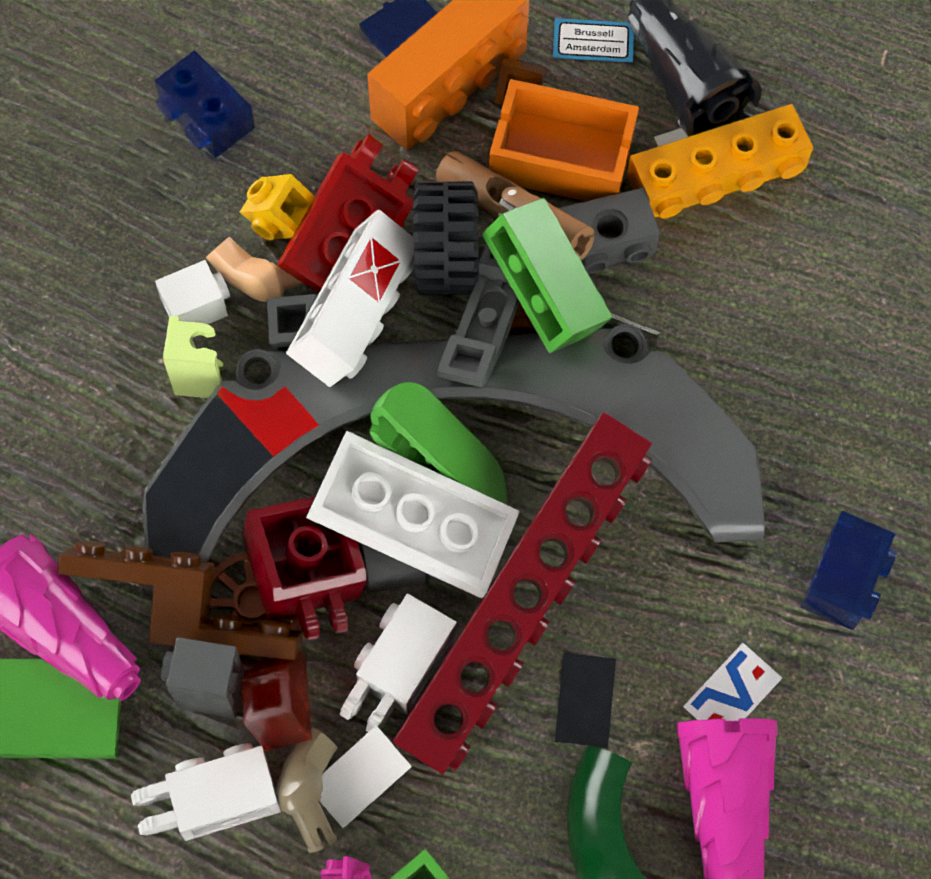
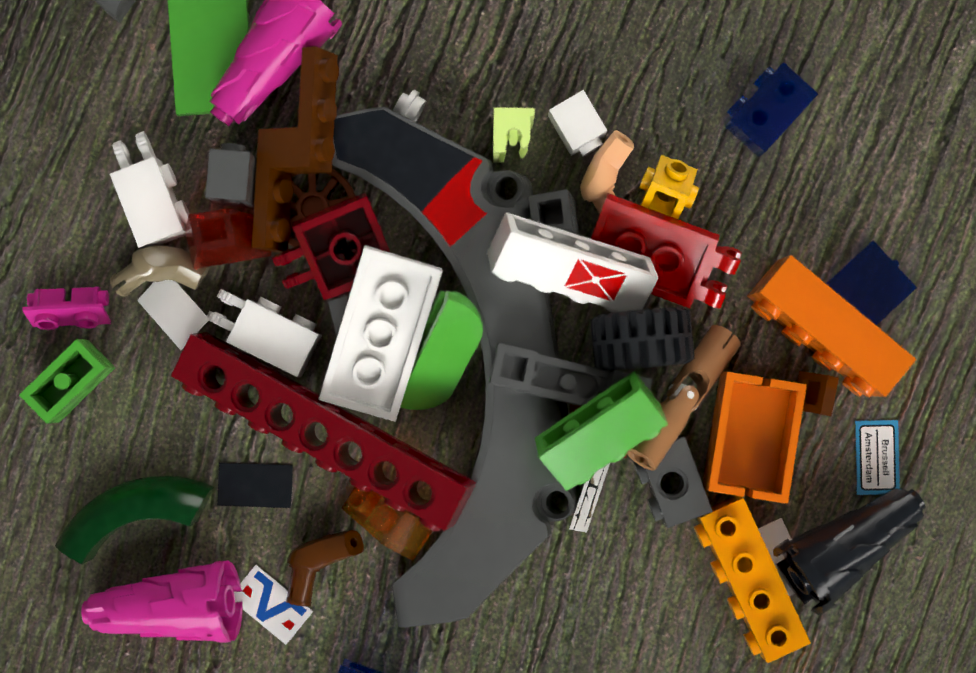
camera: 85 degrees right, 20 degrees up
none -> reddish brown arm [286,530,364,607]
none -> clear orange slope [341,487,434,560]
none -> white plate [393,90,426,122]

